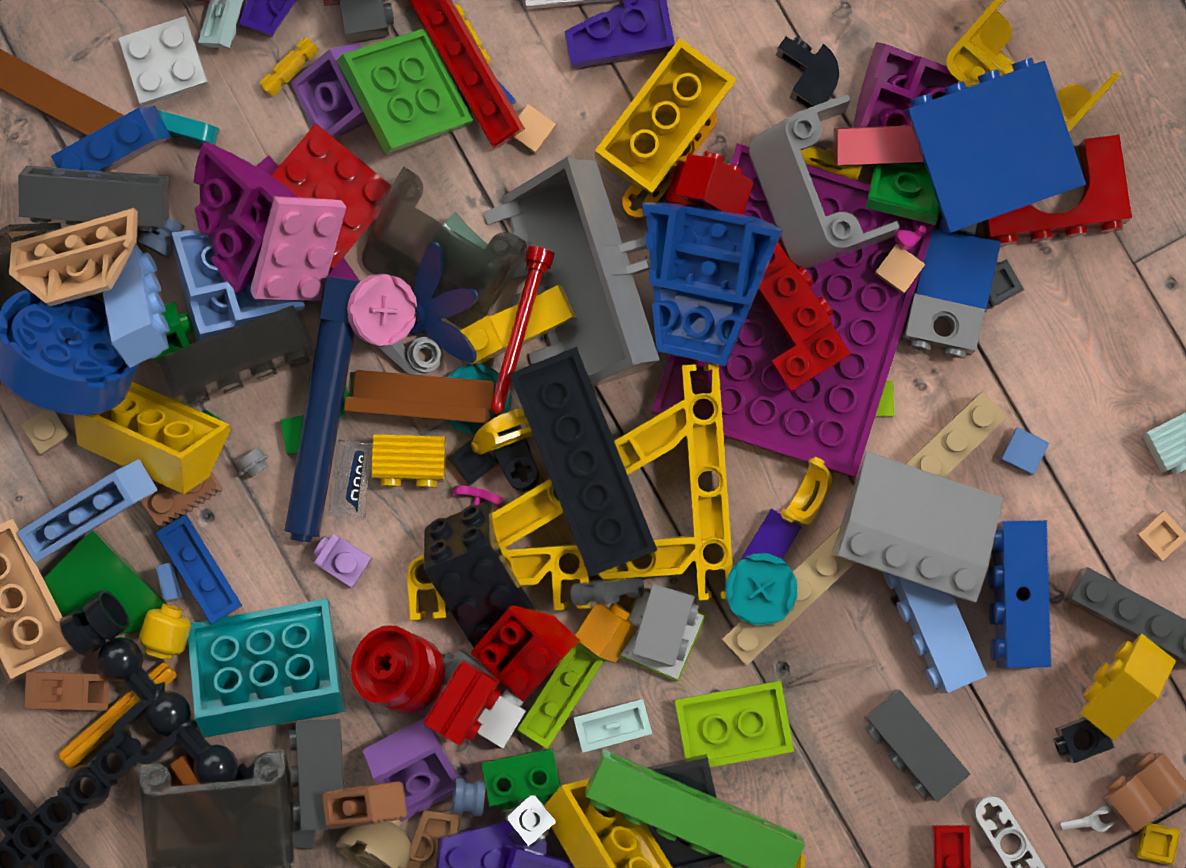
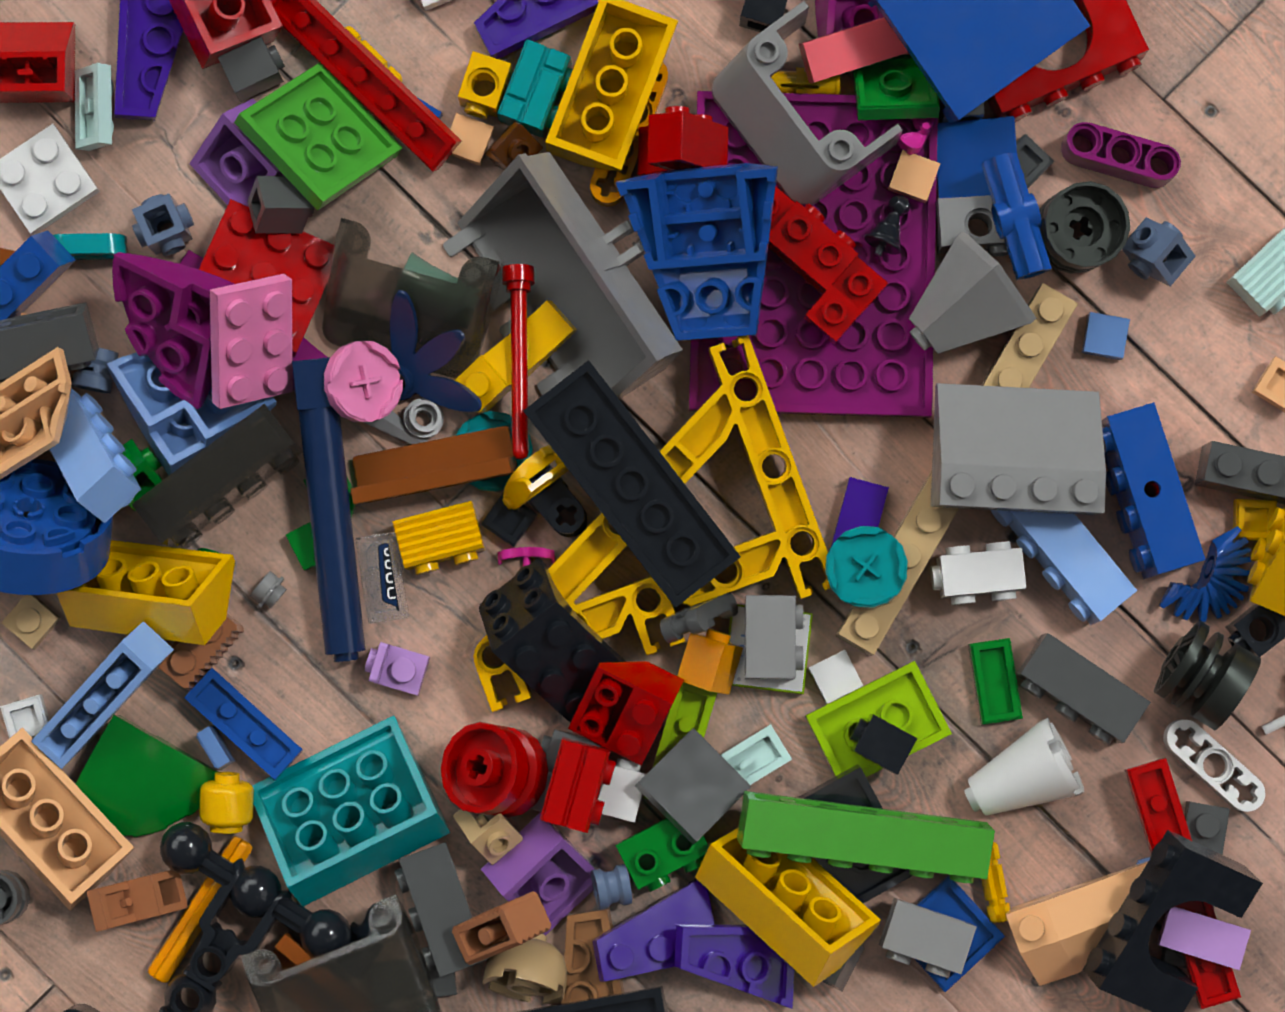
camera: 20 degrees left, 0 degrees up
black wheel [60,590,130,657] -> none
yellow axle [259,37,319,97] -> none
bracket [505,795,556,846] -> none
yellow helmet [781,456,833,525] -> none
none -> white tile [0,694,50,739]
none -> sand blue brick [132,194,194,256]
none -> dark grey brick [247,176,314,233]
none -> tan bracket [453,809,523,865]
none -> yellow brick [458,51,513,119]
none -> reddish brown bracket [485,122,543,170]
none -> teal brick [497,40,573,138]
none -> dark grey tile [635,728,751,845]
none -> white tile [808,650,863,704]
none -> black brick [849,714,917,775]
none -> black piece [864,195,911,257]
none -> light grey slope [909,231,1037,354]
none -> white brick [930,541,1026,605]
none -> white cone [964,718,1085,816]
none -> green tile [968,638,1023,725]
none -> blue piece [982,152,1052,280]
none -> pearl dark grey wheel [1039,181,1130,274]
none -> magenta beam [1061,122,1181,188]
none -> sand blue brick [1122,217,1196,287]
none -> pearl dark grey wheel [1154,621,1261,730]
none -> blue hair [1159,526,1251,622]
none -> yellow tile [1233,499,1277,541]

